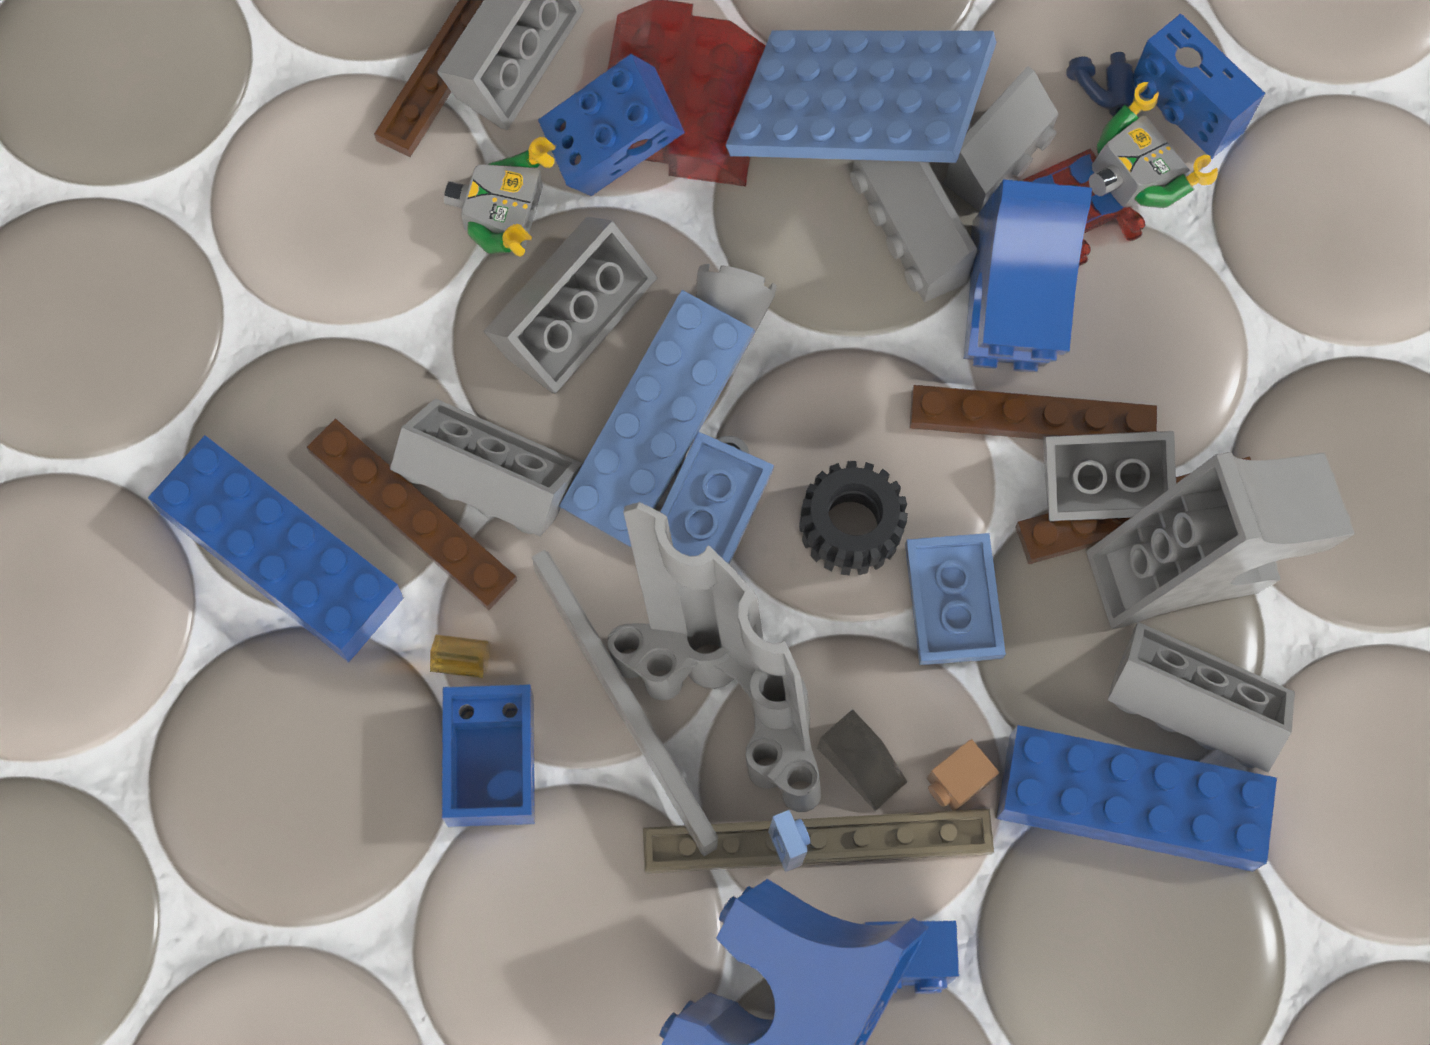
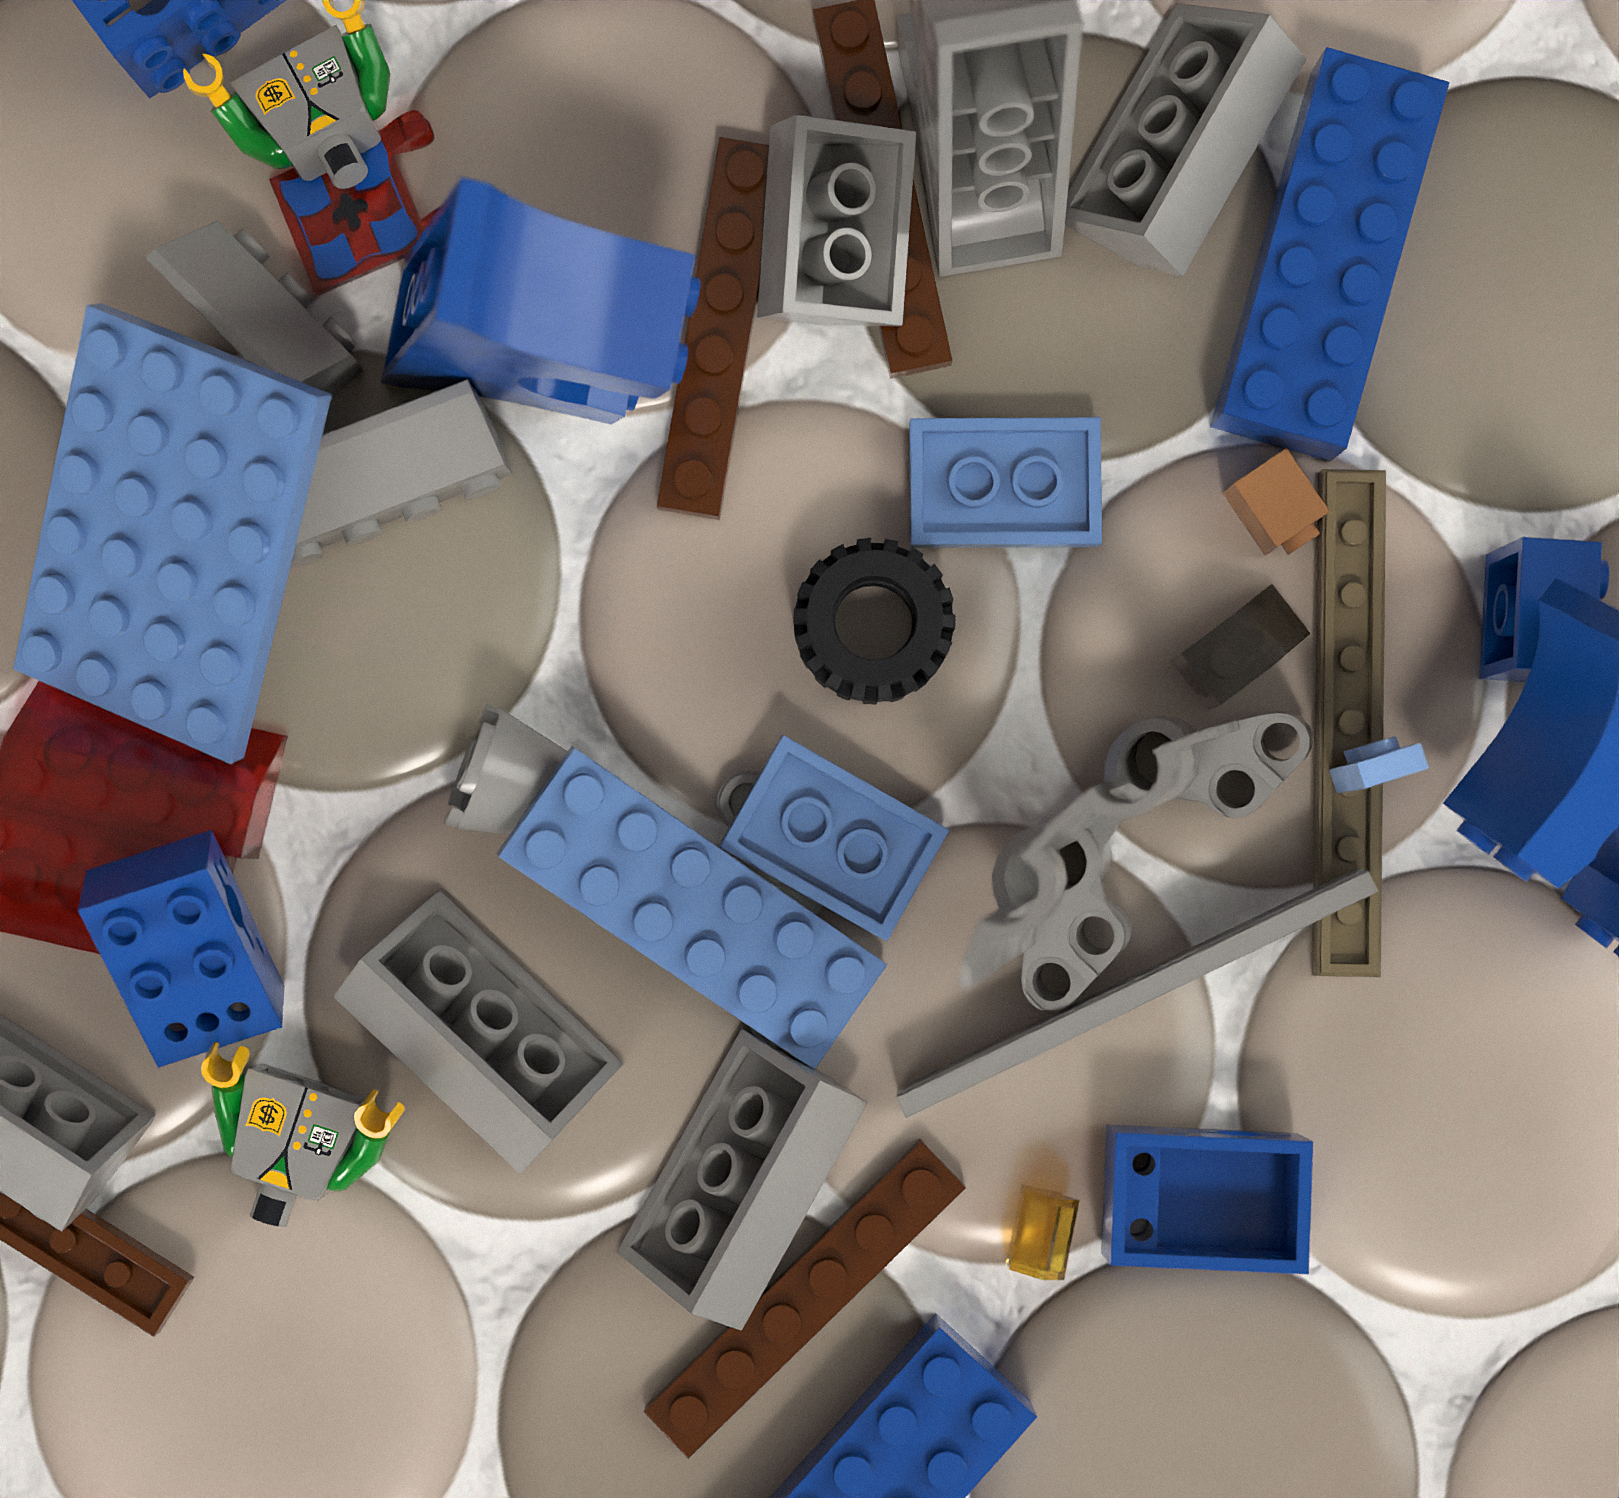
camera: 80 degrees left, 15 degrees up
dark blue plant [1066,52,1135,116] -> none

